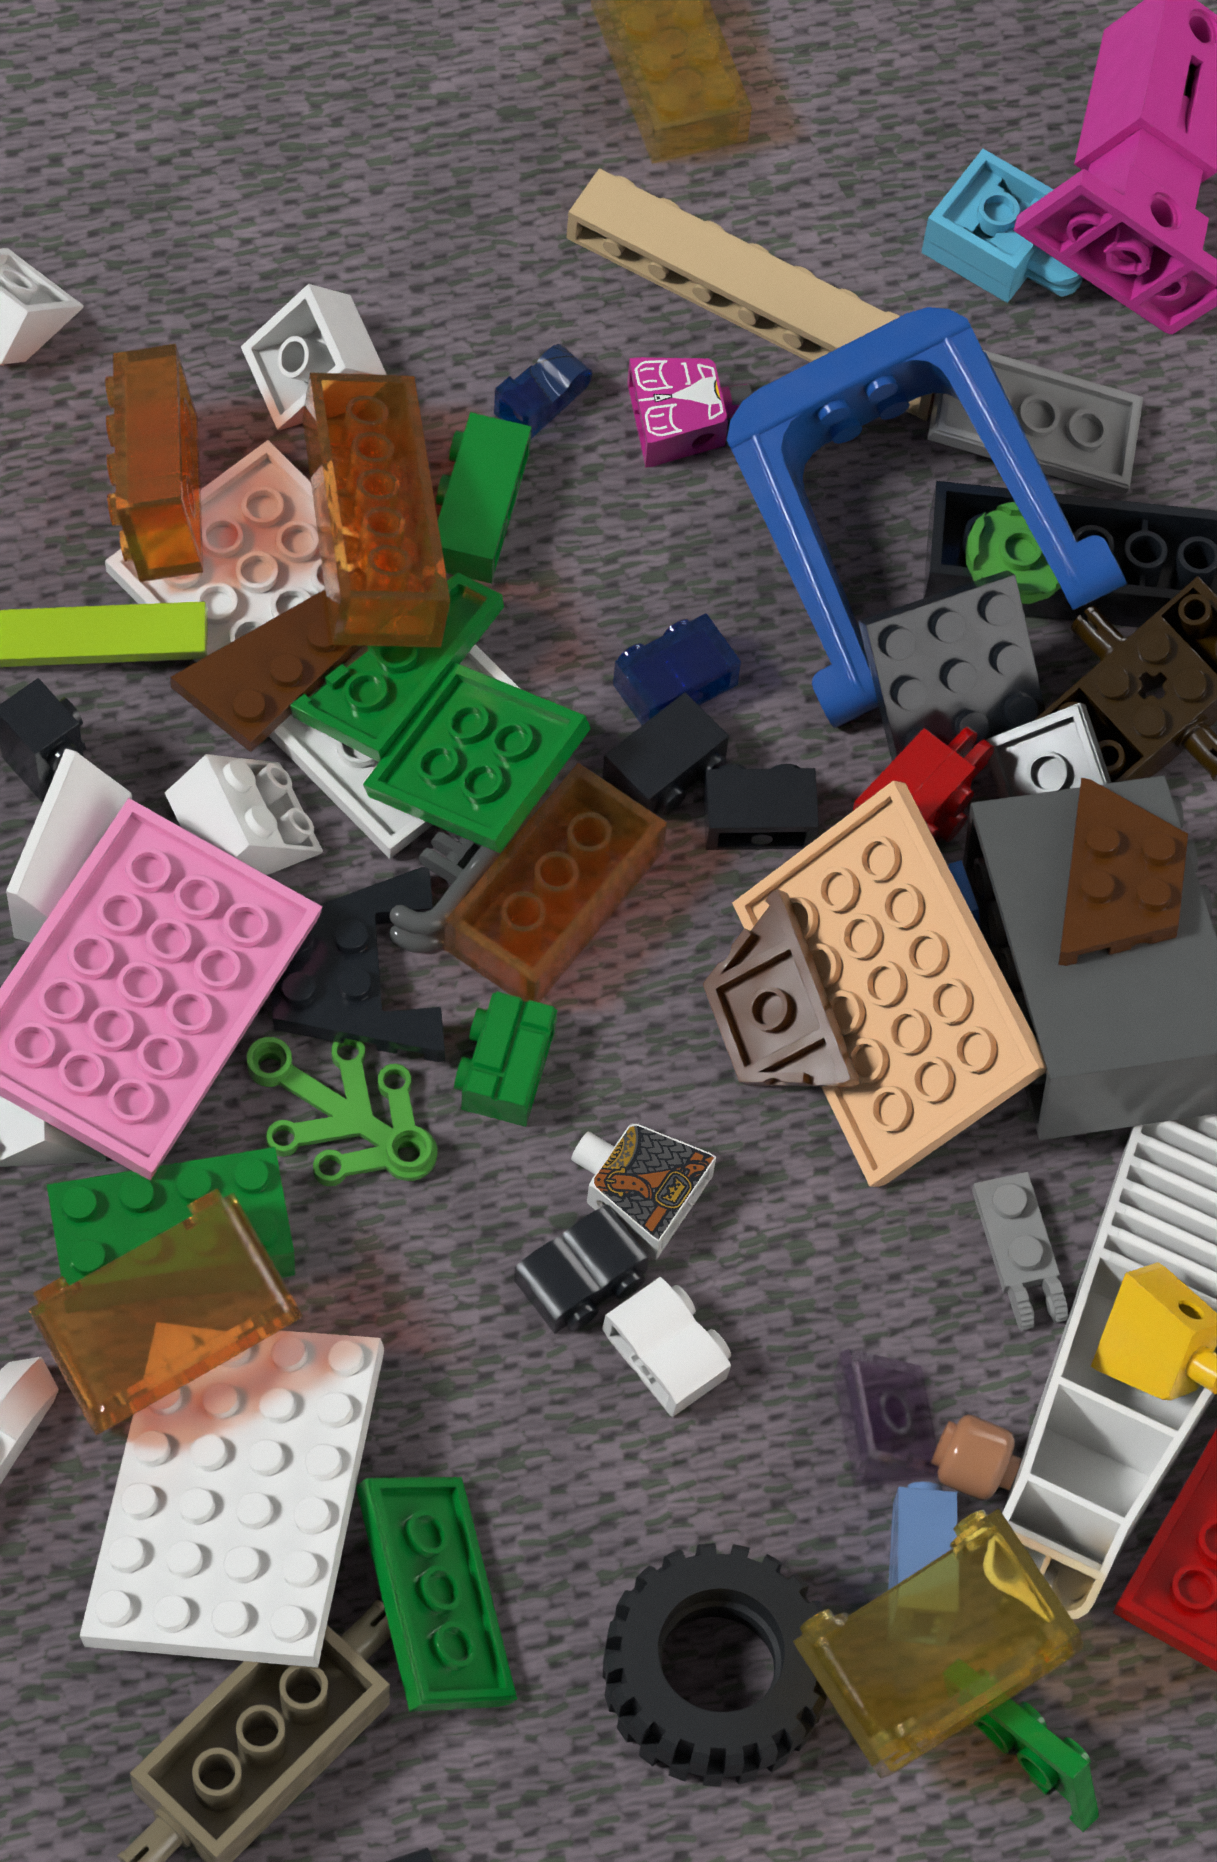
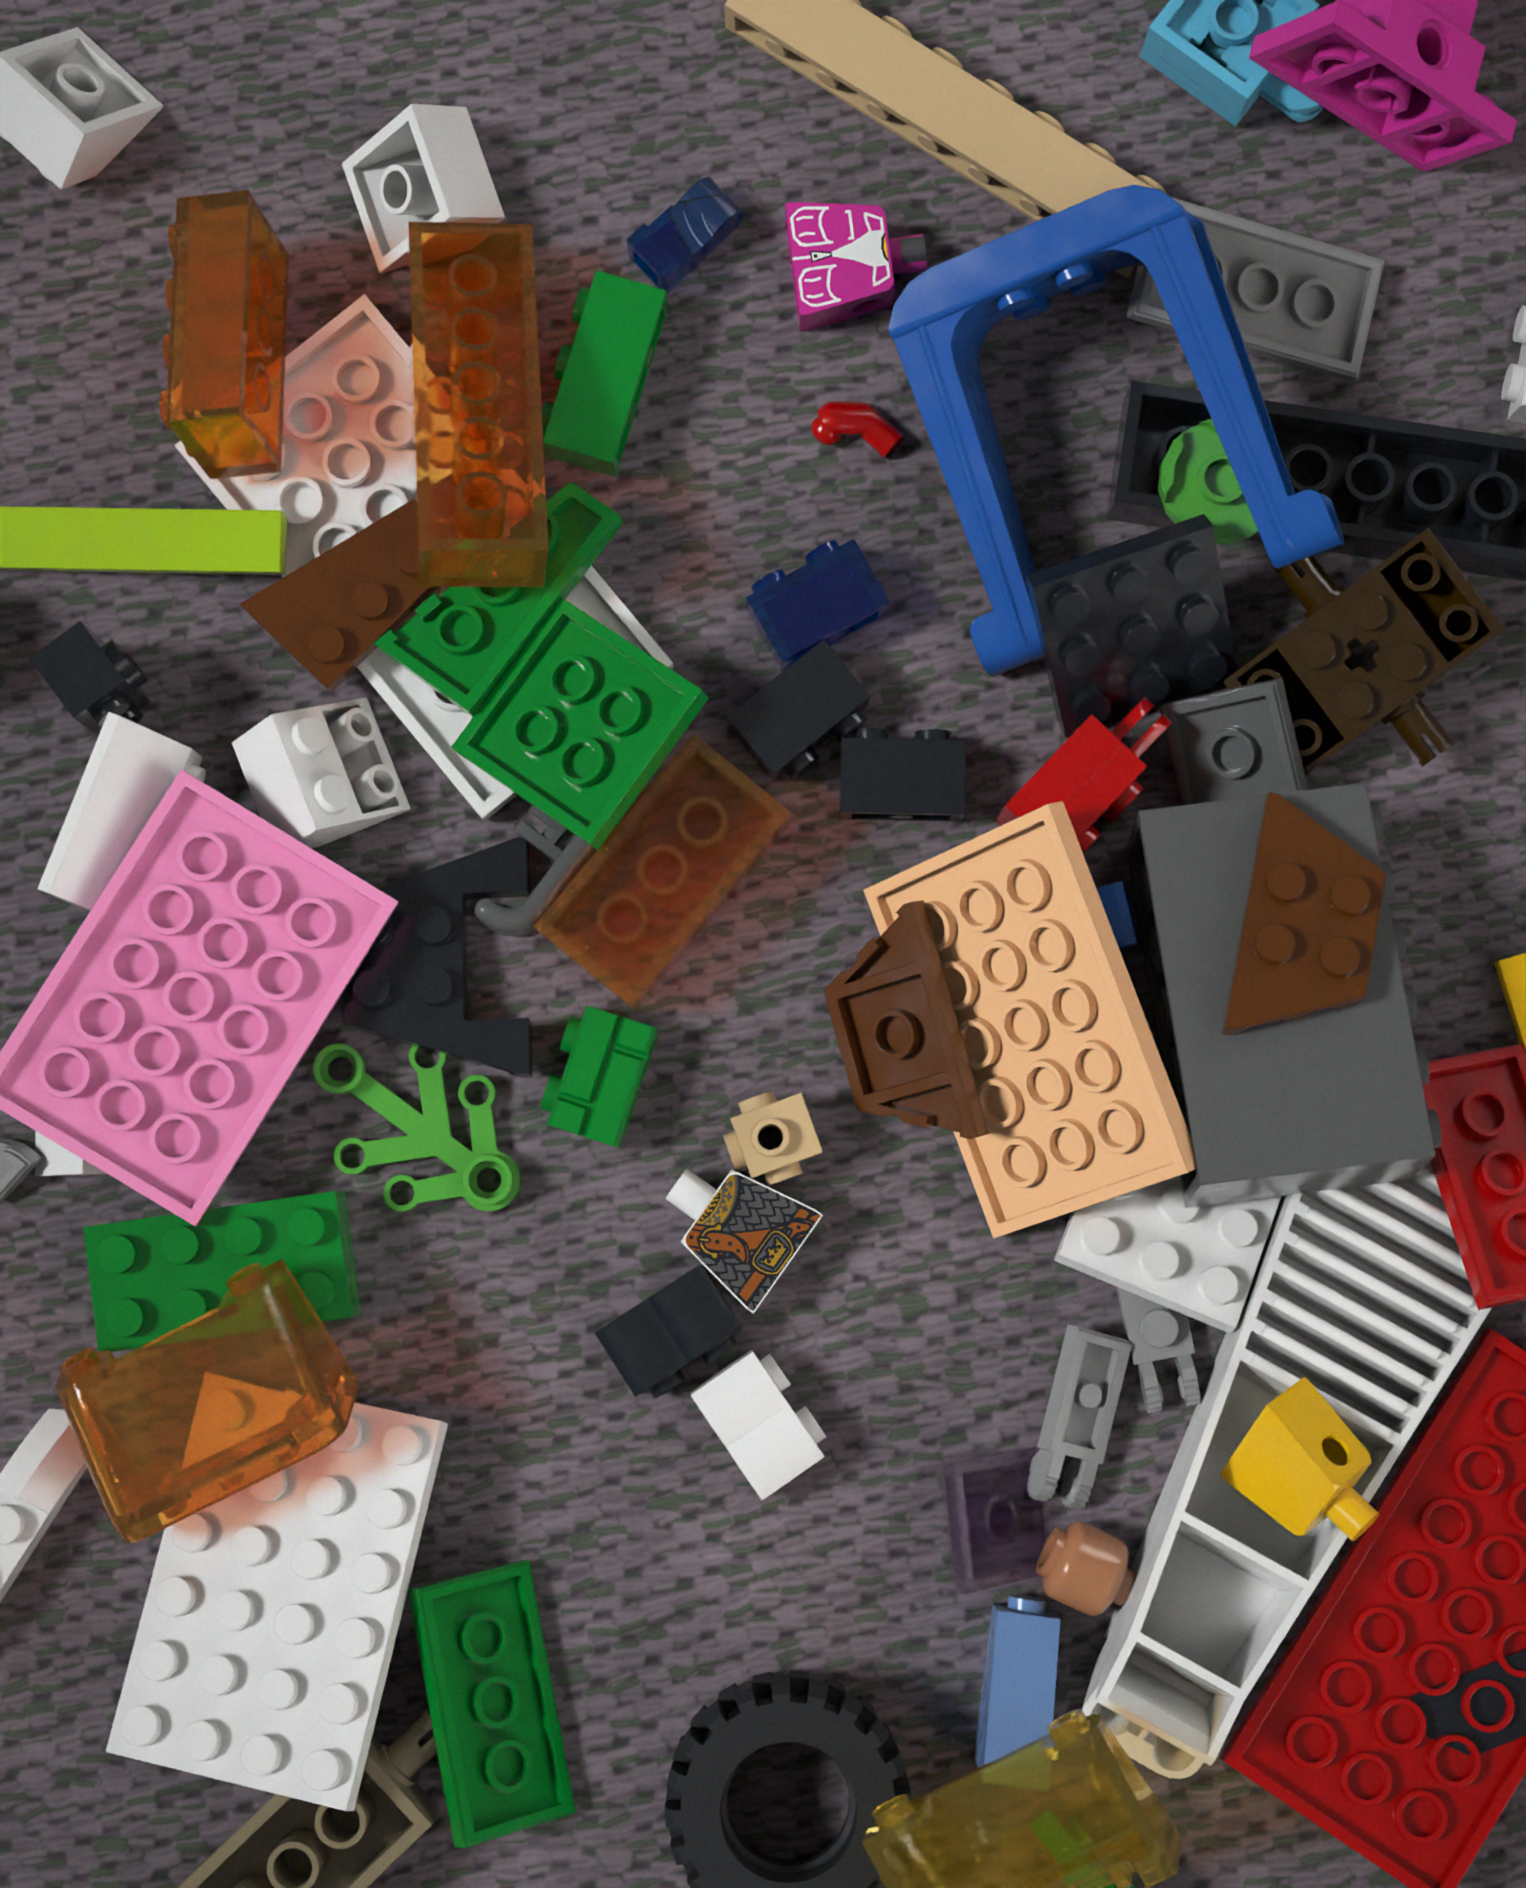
camera: 10 degrees right, 20 degrees up
none -> tan brick [723,1091,823,1186]
none -> red arm [811,401,905,459]
none -> light grey hinge [1026,1324,1132,1510]
none -> white plate [1054,1175,1281,1333]

